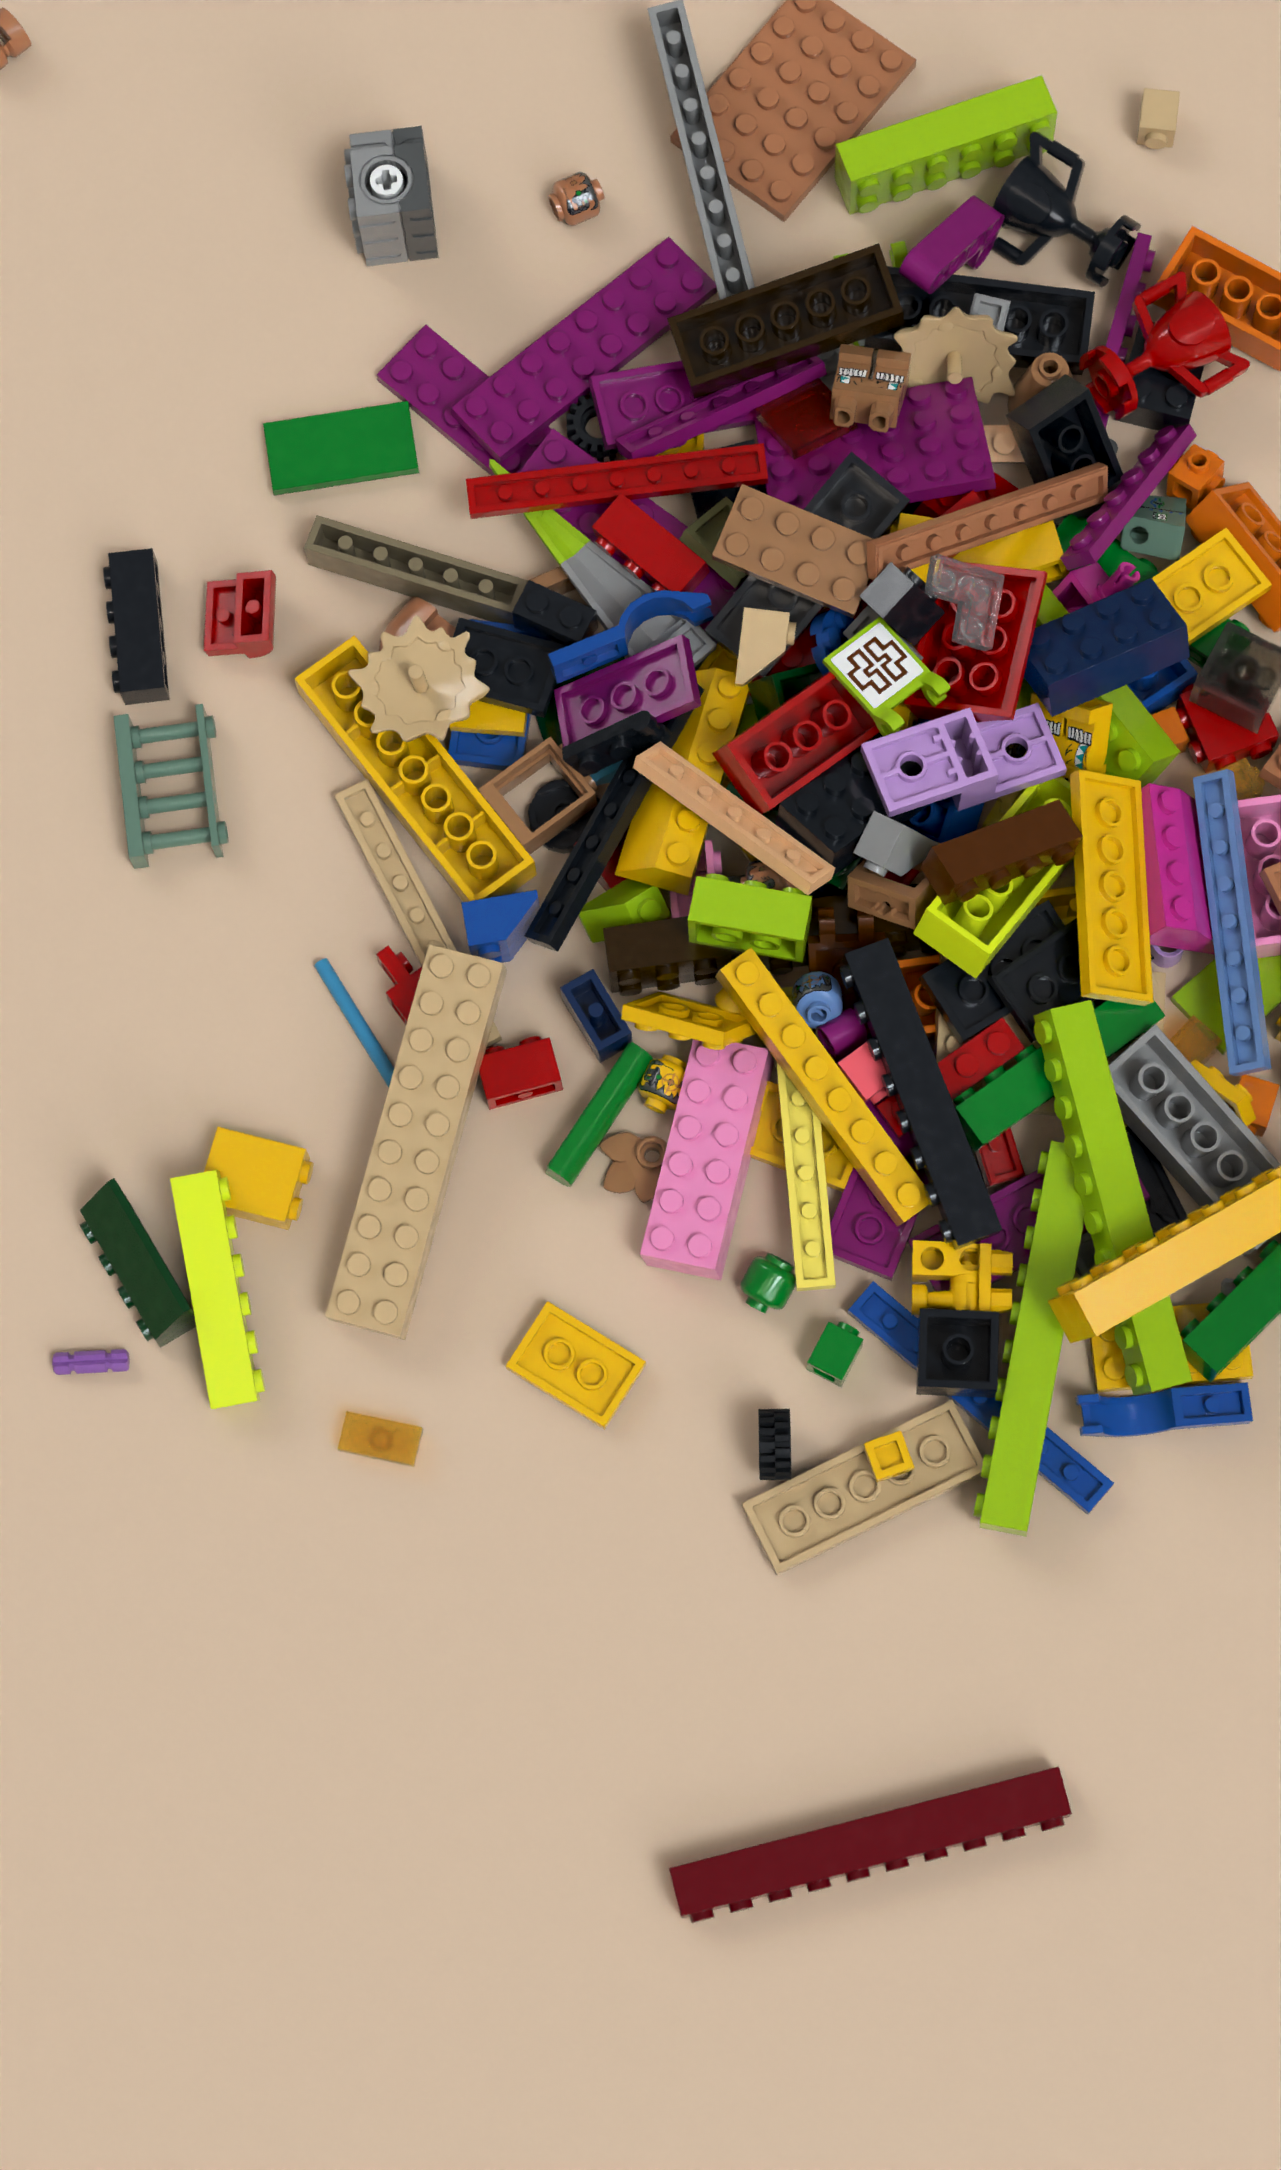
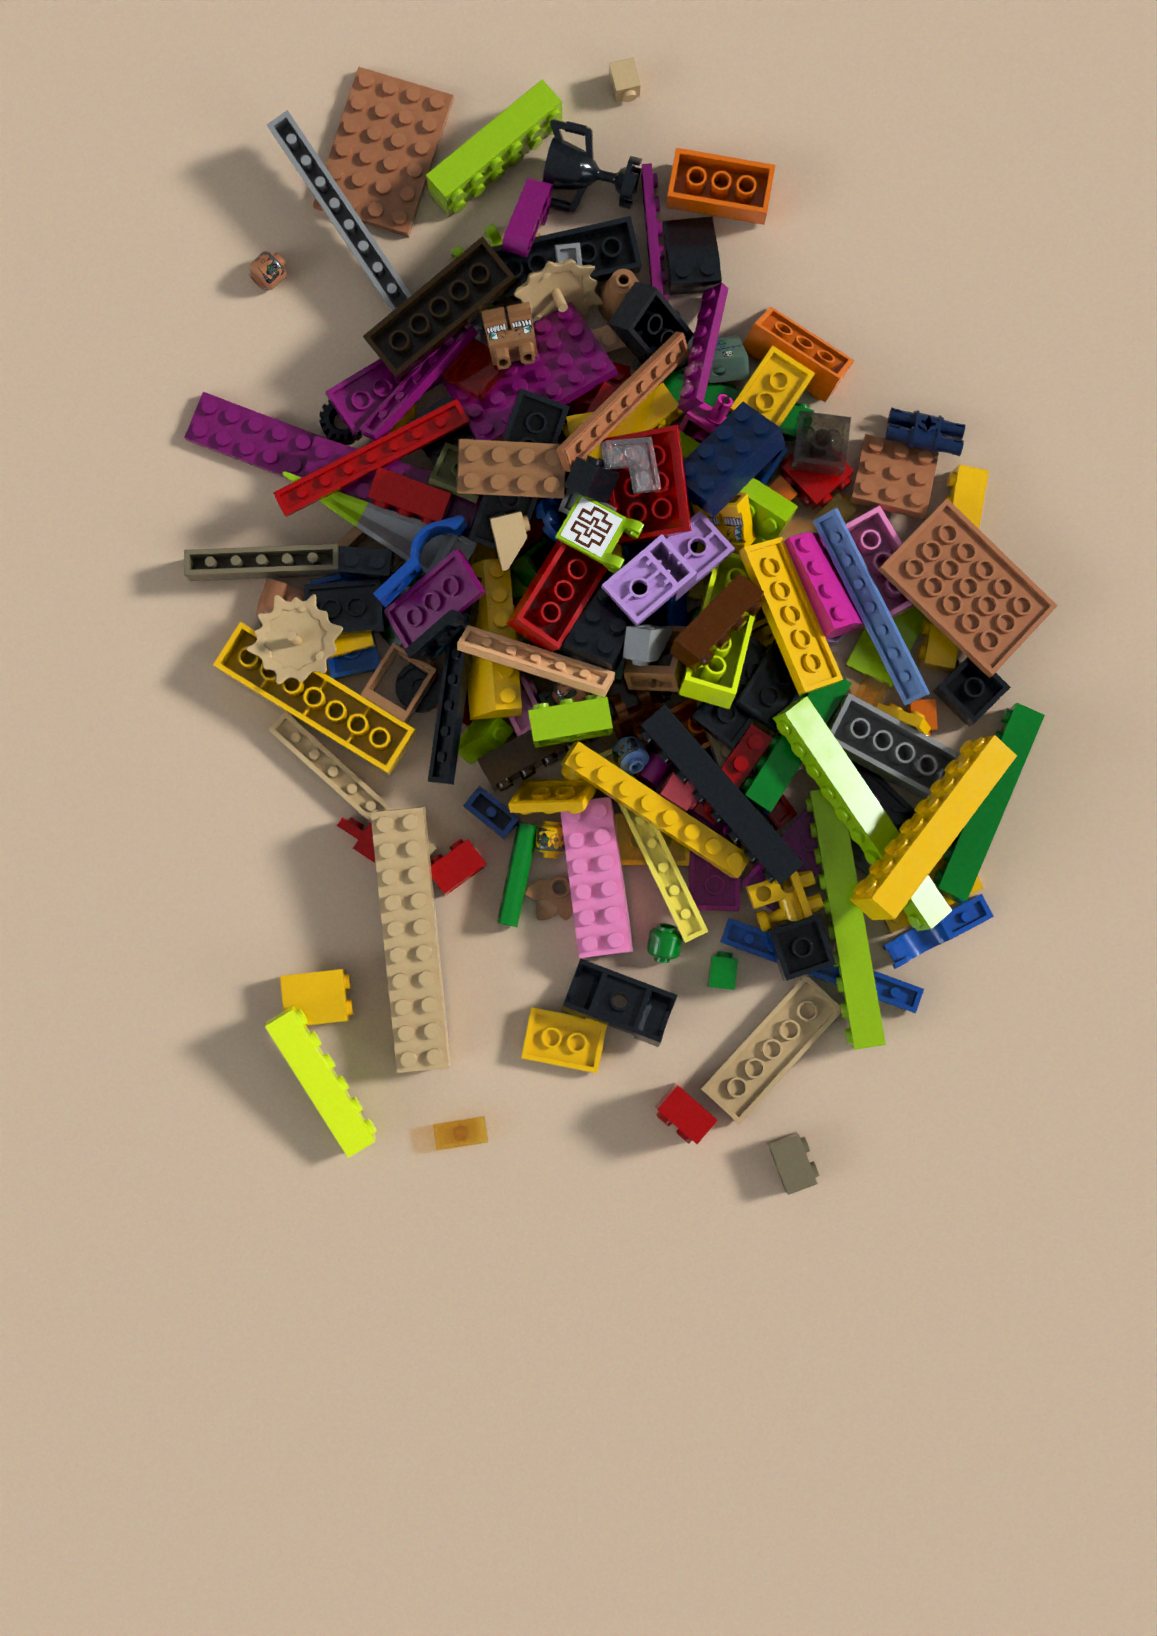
camera: 25 degrees left, 10 degrees up
medium lavender axle [52,1349,130,1375] -> none
dark green slope [79,1178,196,1348] -> none
black brick [103,548,170,705] -> none
sand green fence [113,704,229,869] -> none
red brick [204,570,276,659] -> none
green tile [263,401,419,496] -> none
dark azure bar [314,958,394,1087] -> none
piece [344,126,439,266] -> none
magenta plate [451,237,717,464] -> none
blue slope [461,890,540,963] -> none
dark red brick [669,1766,1072,1923] -> none
black tyre [758,1409,791,1480] -> none
yellow plate [863,1430,914,1482] -> none
red piece [1079,271,1250,420] -> none
orange brick [1166,444,1225,510] -> none
none -> black piece [561,958,678,1047]
none -> red brick [655,1083,718,1144]
none -> dark tan brick [767,1133,819,1195]

